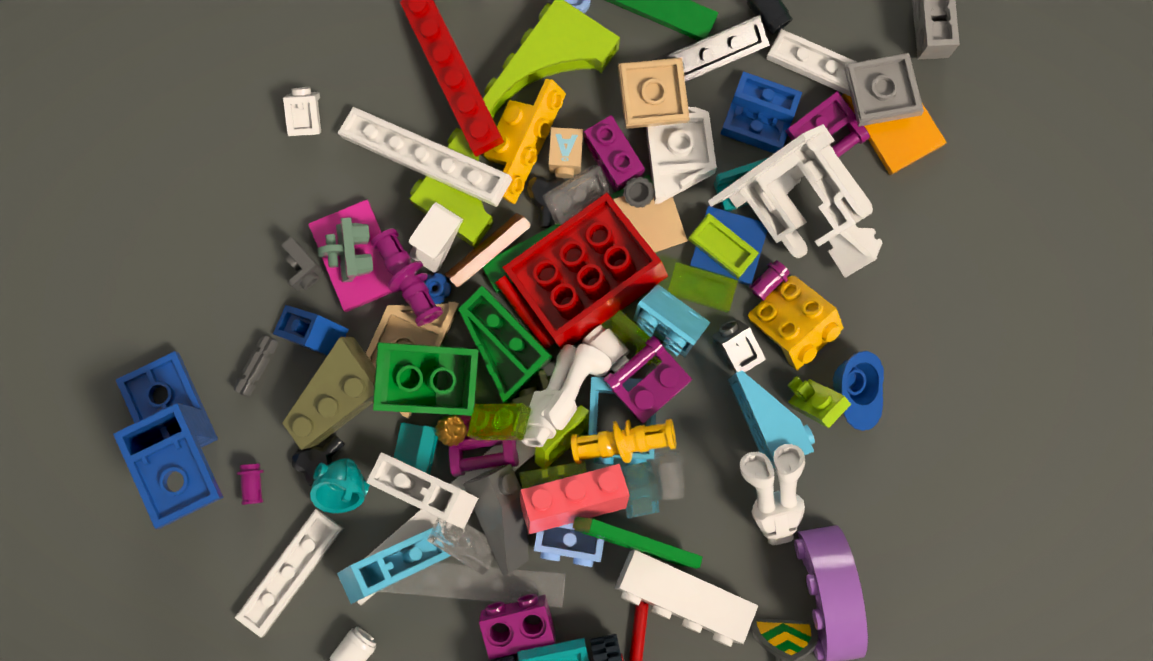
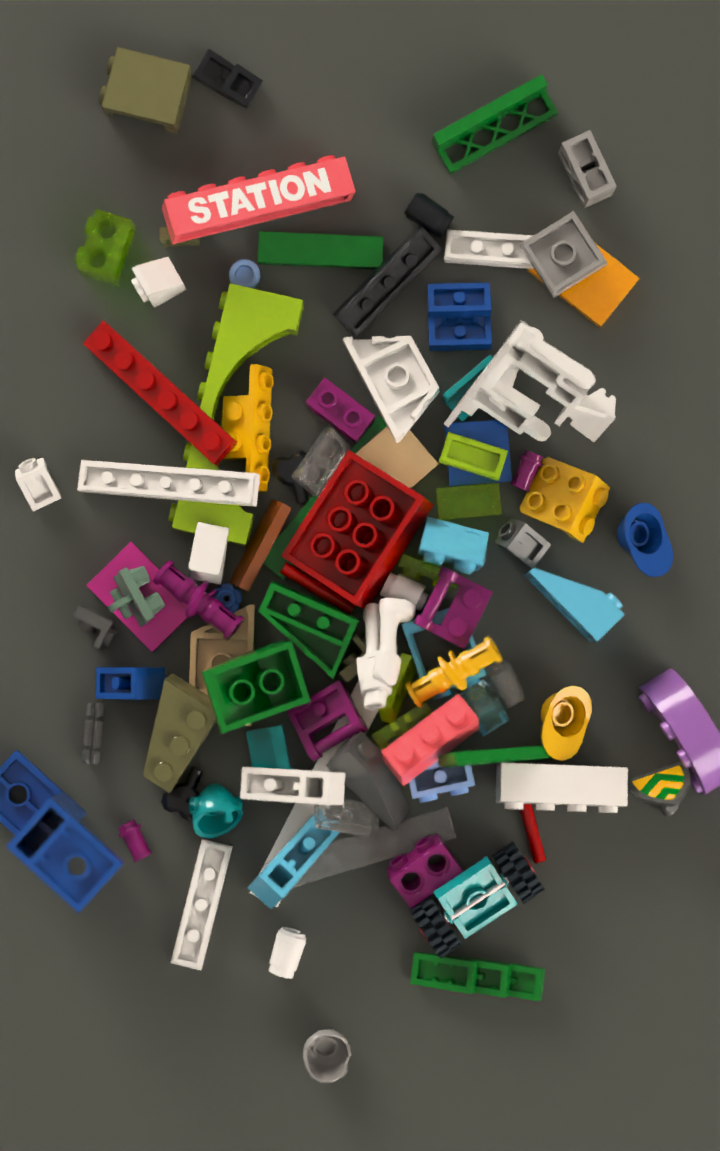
camera: 20 degrees left, 5 degrees up
pearl gold piece [435,415,467,447] -> none
clear neon green plate [467,403,531,440] -> none
tan brick [549,127,583,178] -> none
tan tile [618,58,690,129] -> none
dark grey piece [623,177,655,208] -> none
white piece [740,444,805,545] -> none
magenta plate [785,91,870,158] -> none
lime plate [787,376,851,429] -> none
none -> yellow piece [541,685,592,761]

